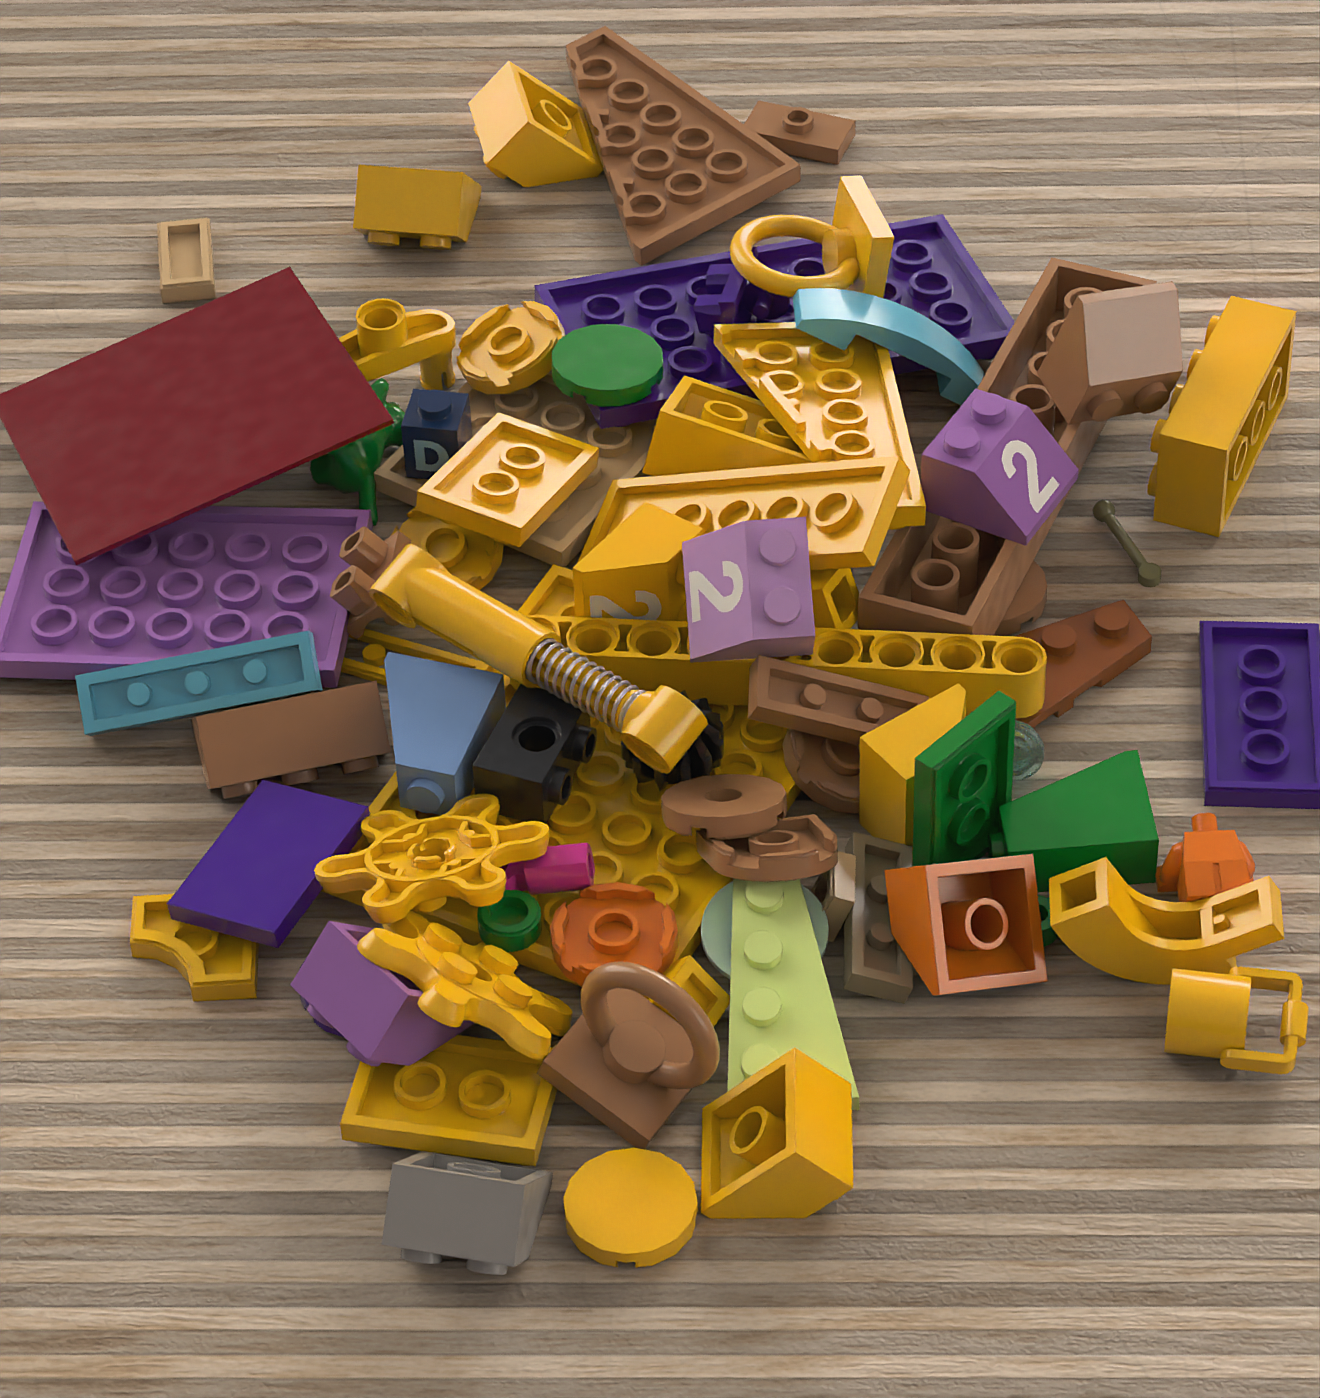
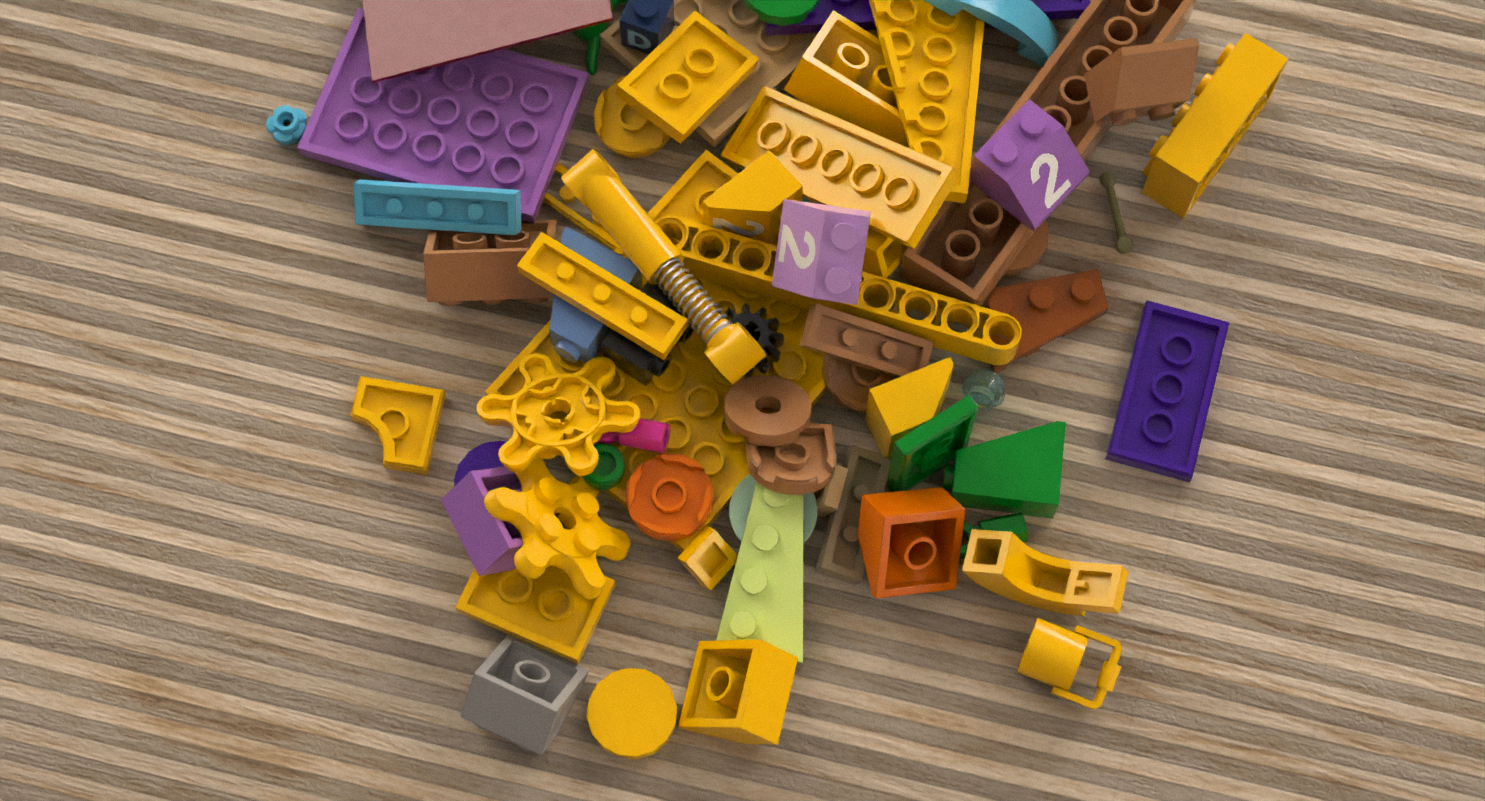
camera: 10 degrees right, 25 degrees up
dark purple tile [167,780,370,948] -> none
medium nougat hips [329,526,411,639] -> none
medium nougat tile [537,962,720,1149] -> none
orange piece [1155,813,1255,902] -> none
none -> yellow plate [517,232,688,360]

